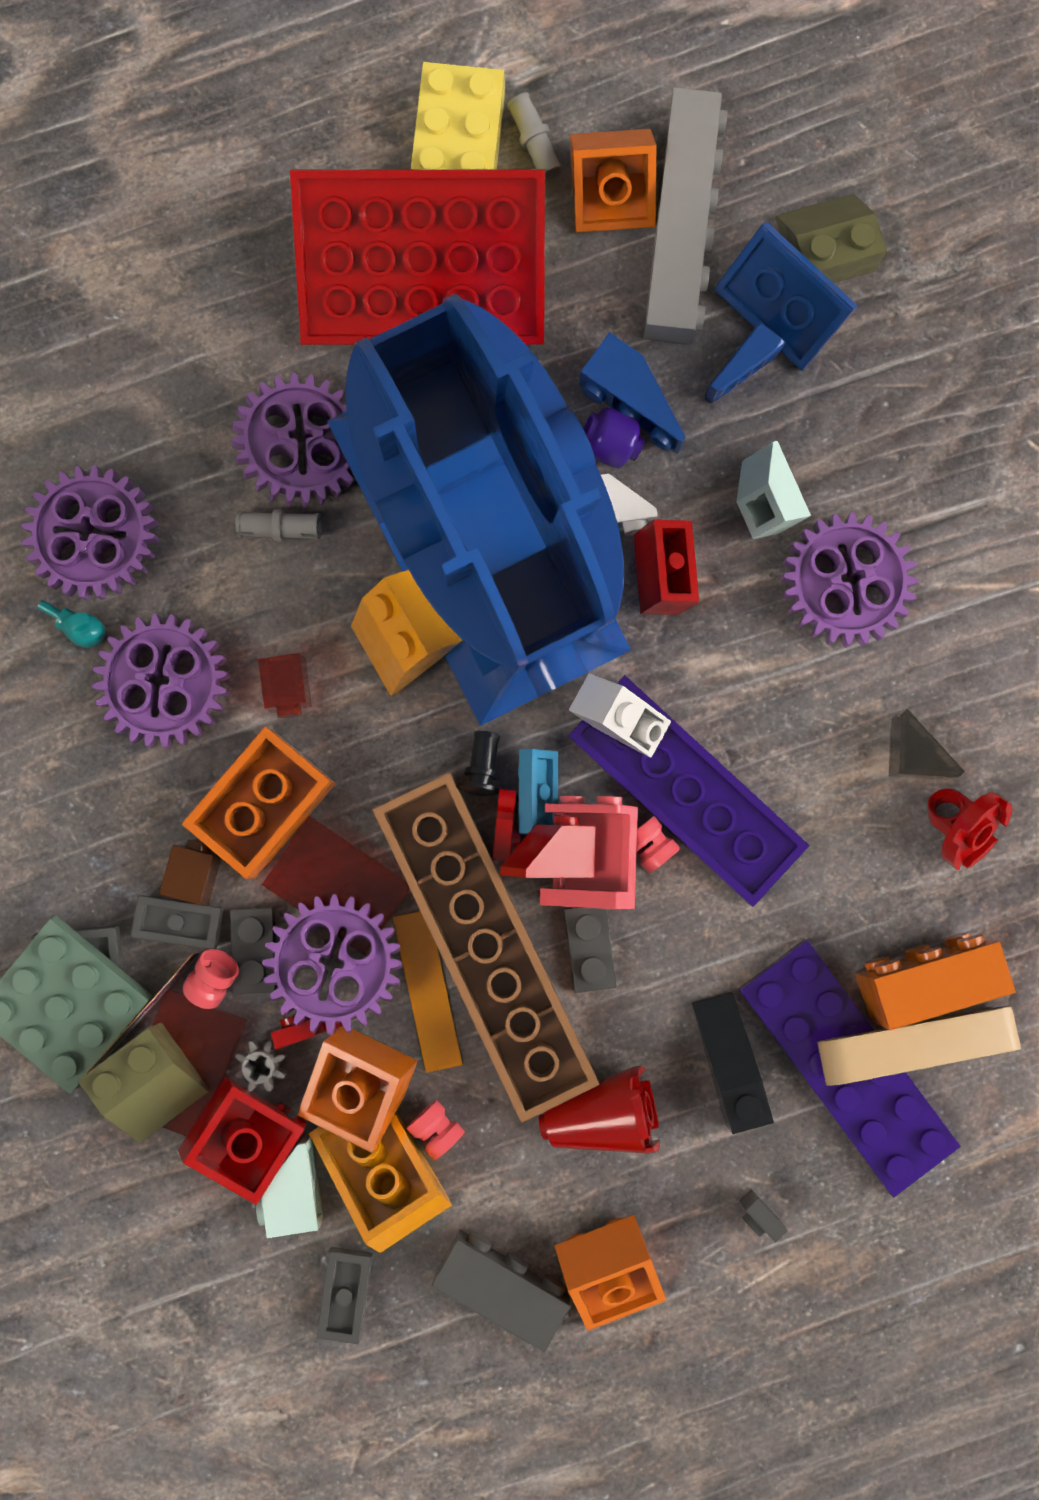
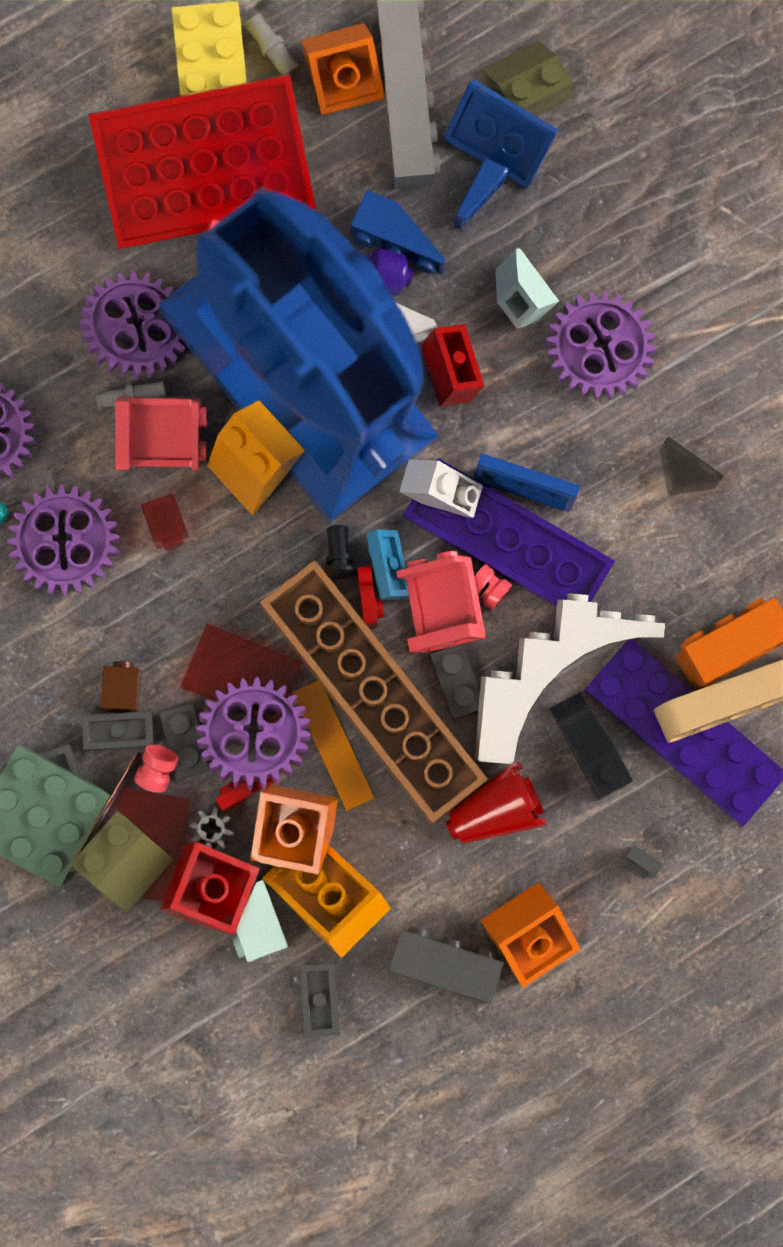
camera: 20 degrees left, 5 degrees down
orange brick [182,726,336,879] -> none
coral wheel [405,1099,465,1161] -> none
slope [500,817,596,878] -> none
red tile [928,788,1013,870] -> none
none -> coral panel [115,396,207,470]
none -> blue tile [474,453,580,512]
none -> white arch [474,594,665,764]

